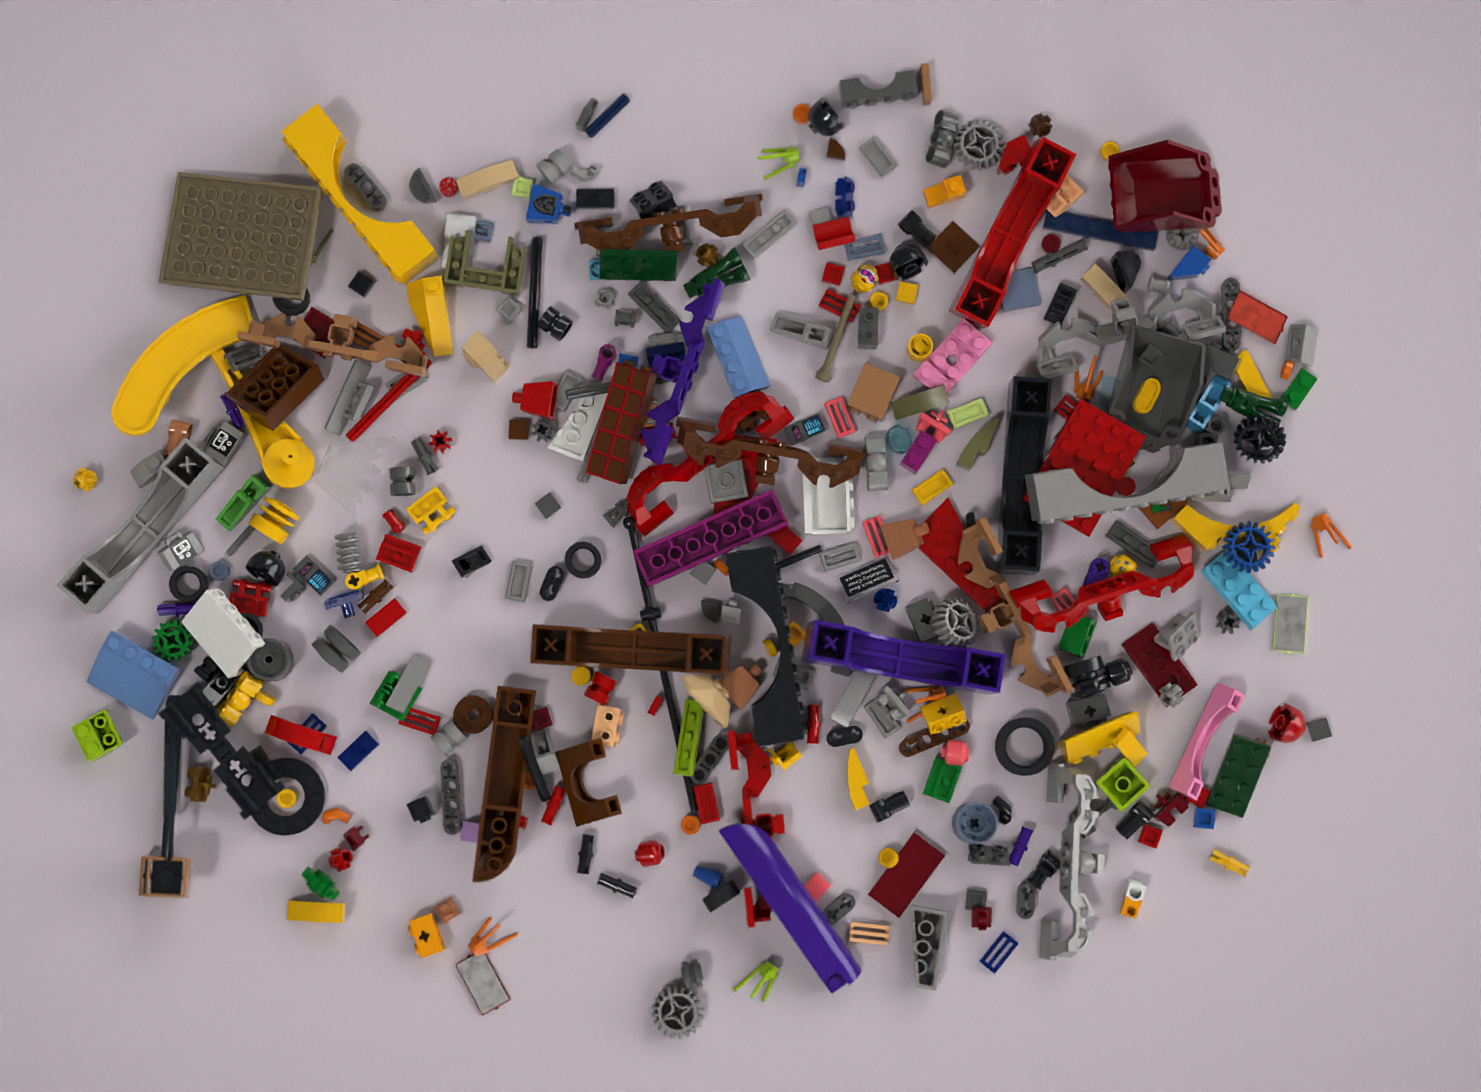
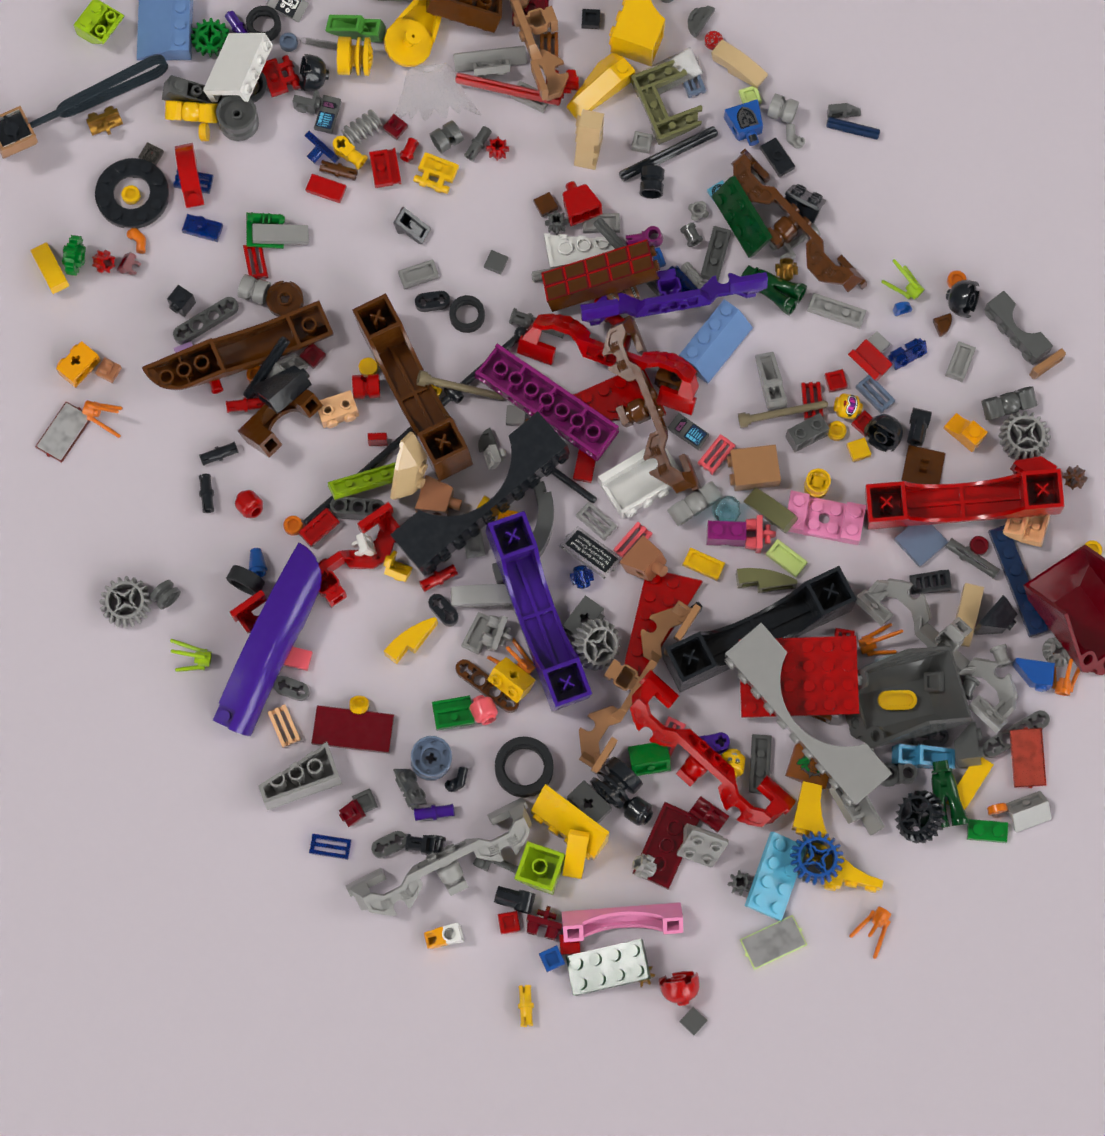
camera: 60 degrees right, 10 degrees down
black piece [158,681,285,820] -> none
black wheel [194,656,220,683] -> none
dark grey wheel [311,625,361,673] -> none
light grey tile [704,459,748,504] -> none
black piece [869,791,911,823] -> none
red tile [1116,477,1136,496] -> none
none -> black slope [251,365,312,414]
none -> white tile [352,533,377,556]
none -> dark red tile [382,114,408,140]
none -> dark tan piece [416,370,505,401]
none -> dark red hips [689,796,729,833]

